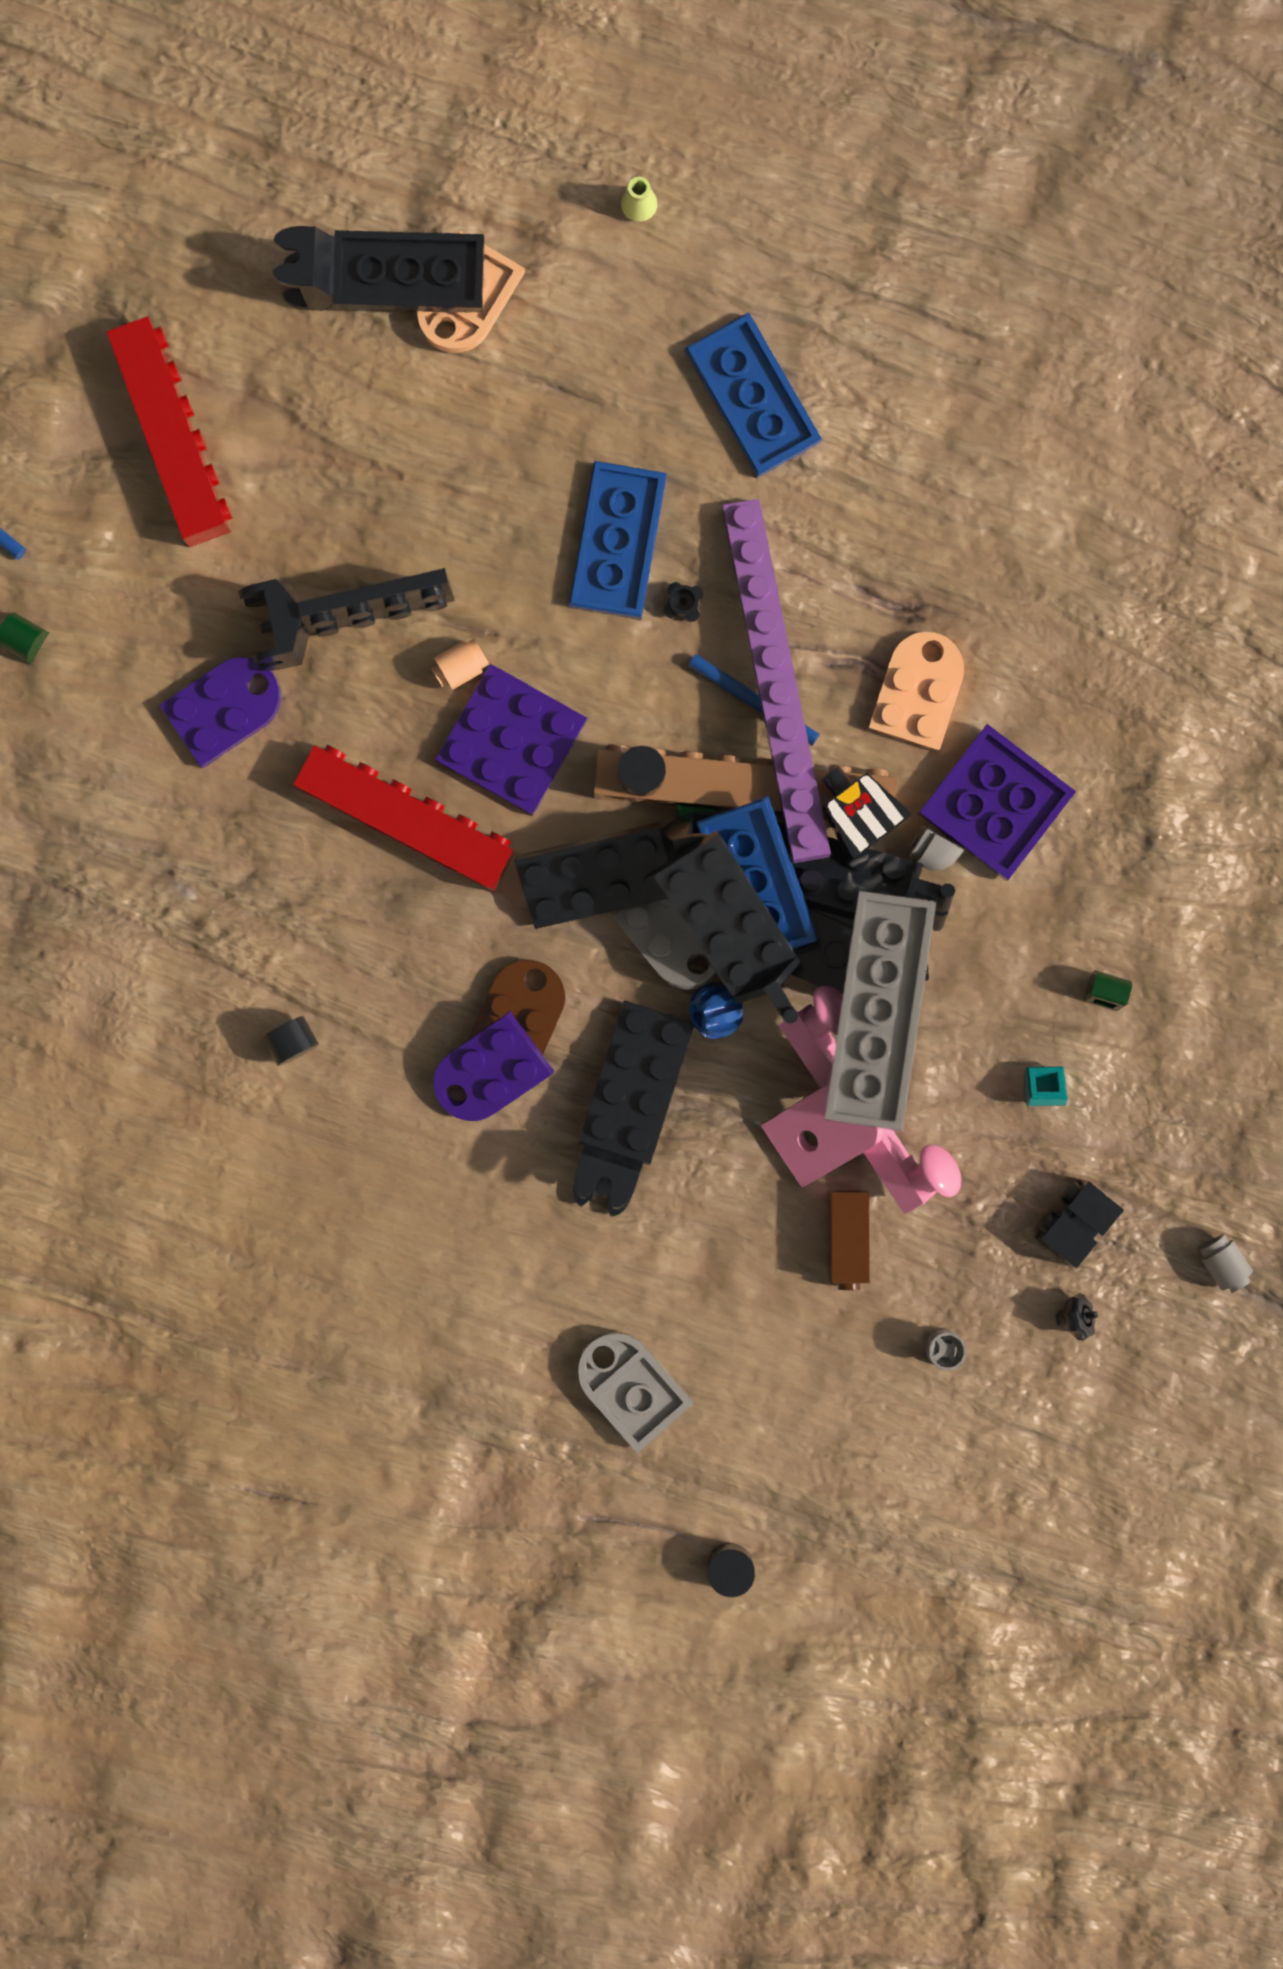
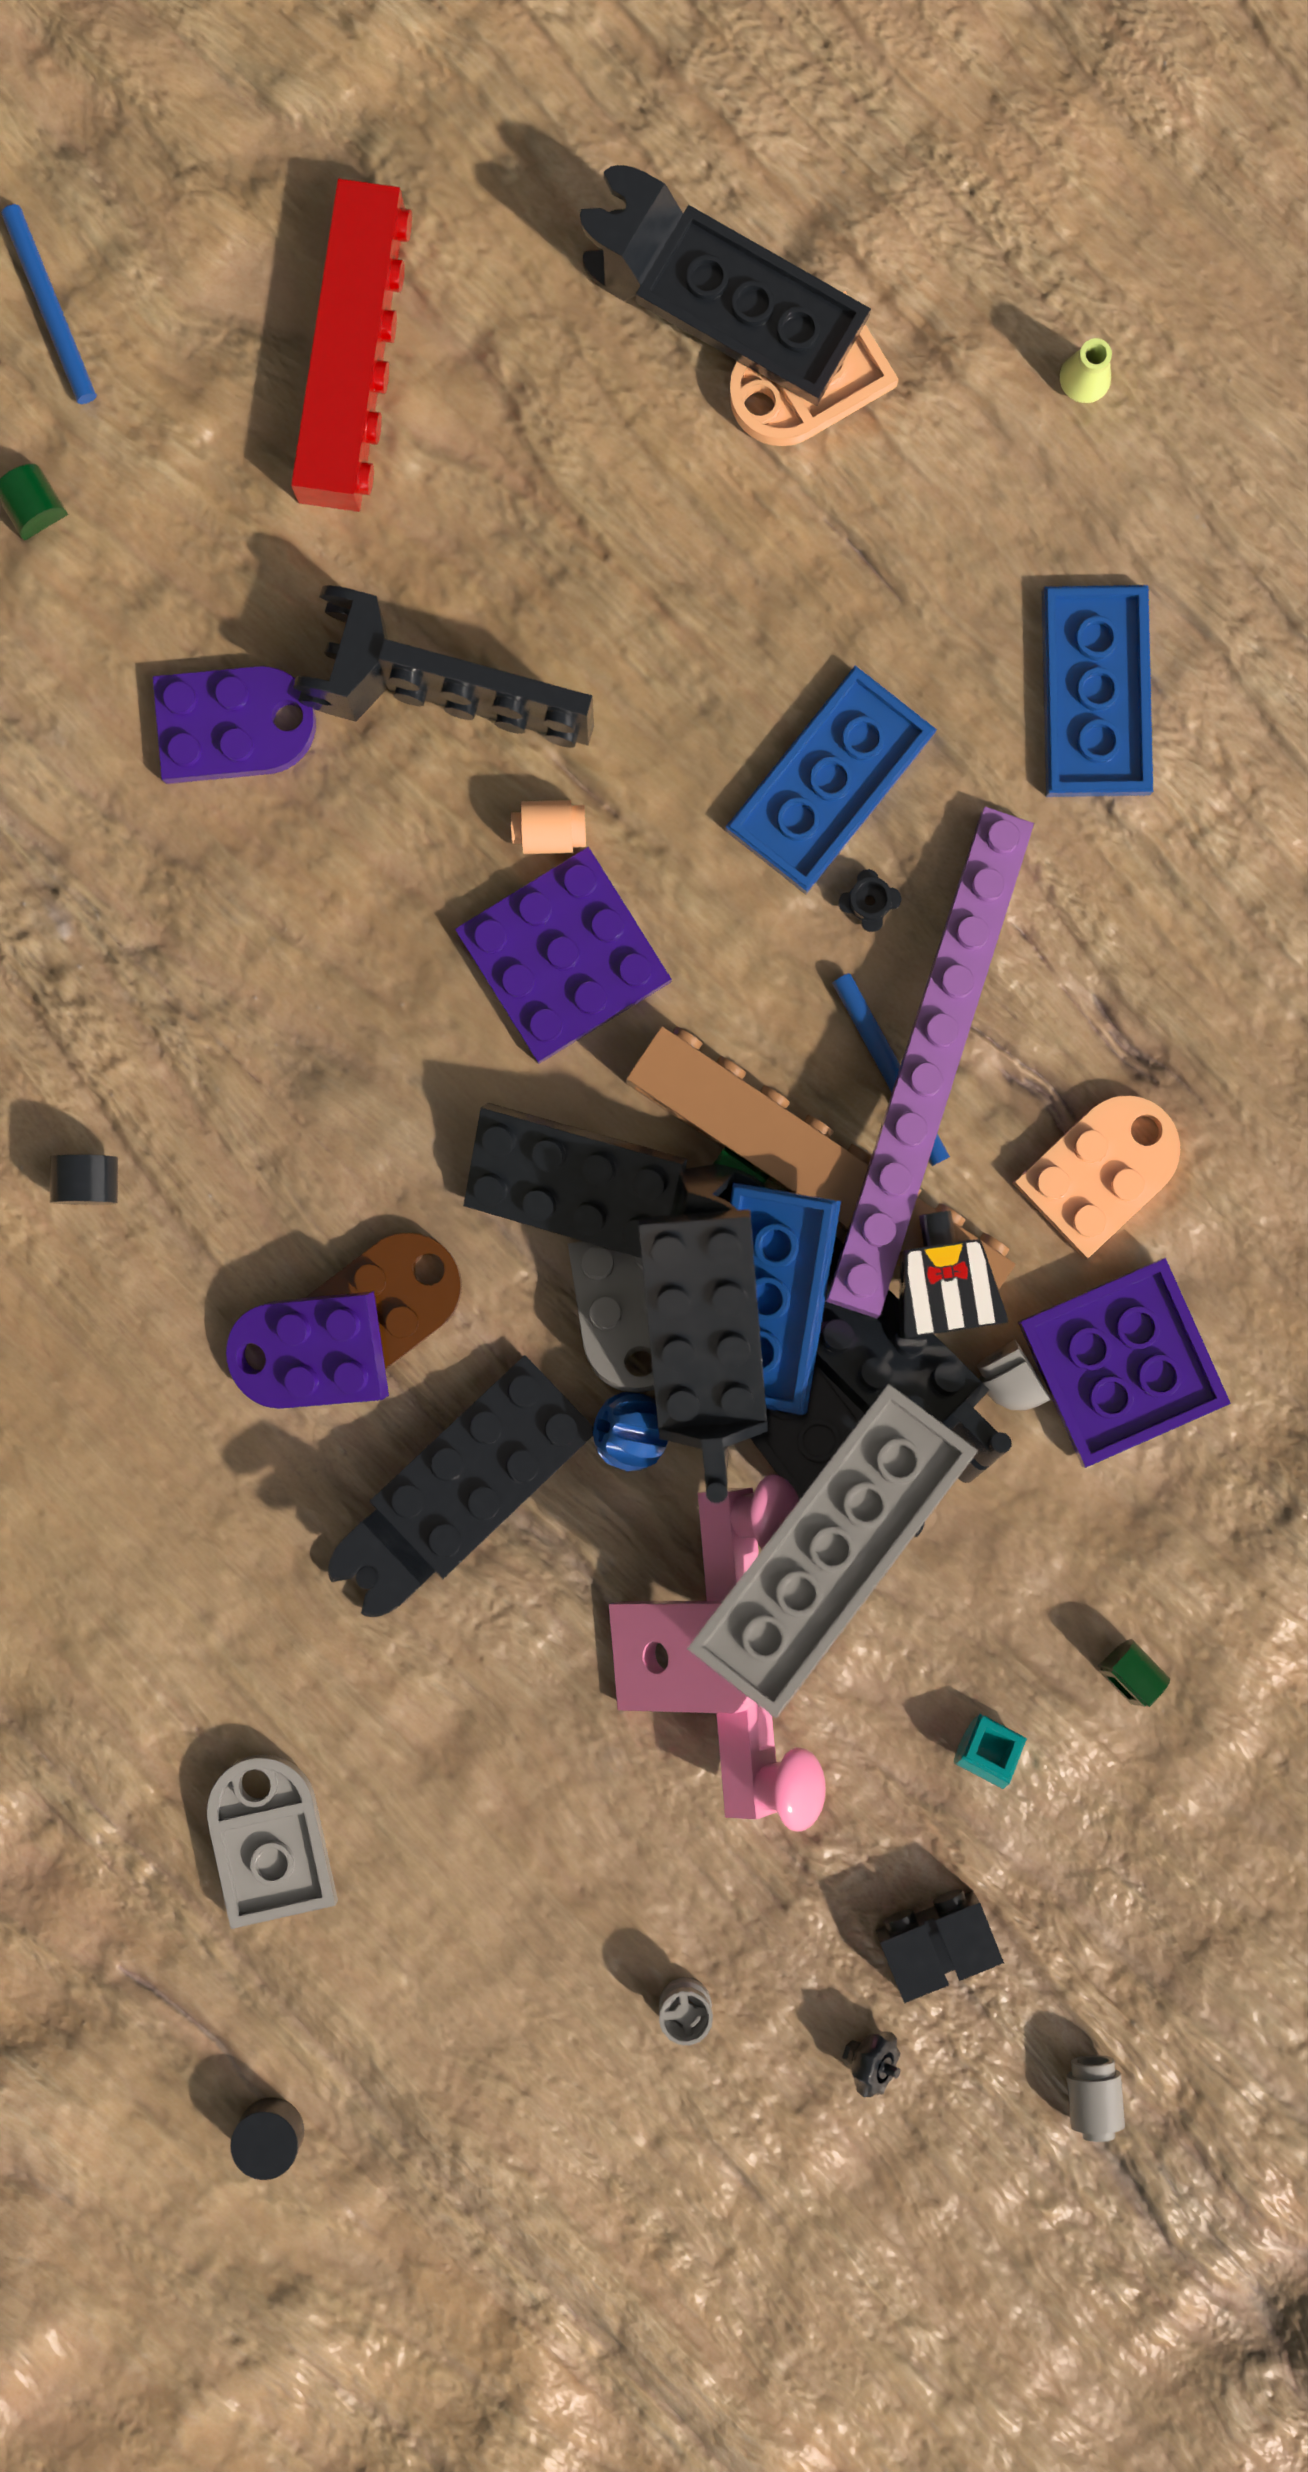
camera: 30 degrees right, 0 degrees up
red brick [293,745,515,893] -> none
black piece [618,746,666,797] -> none
reddish brown brick [828,1191,870,1290] -> none

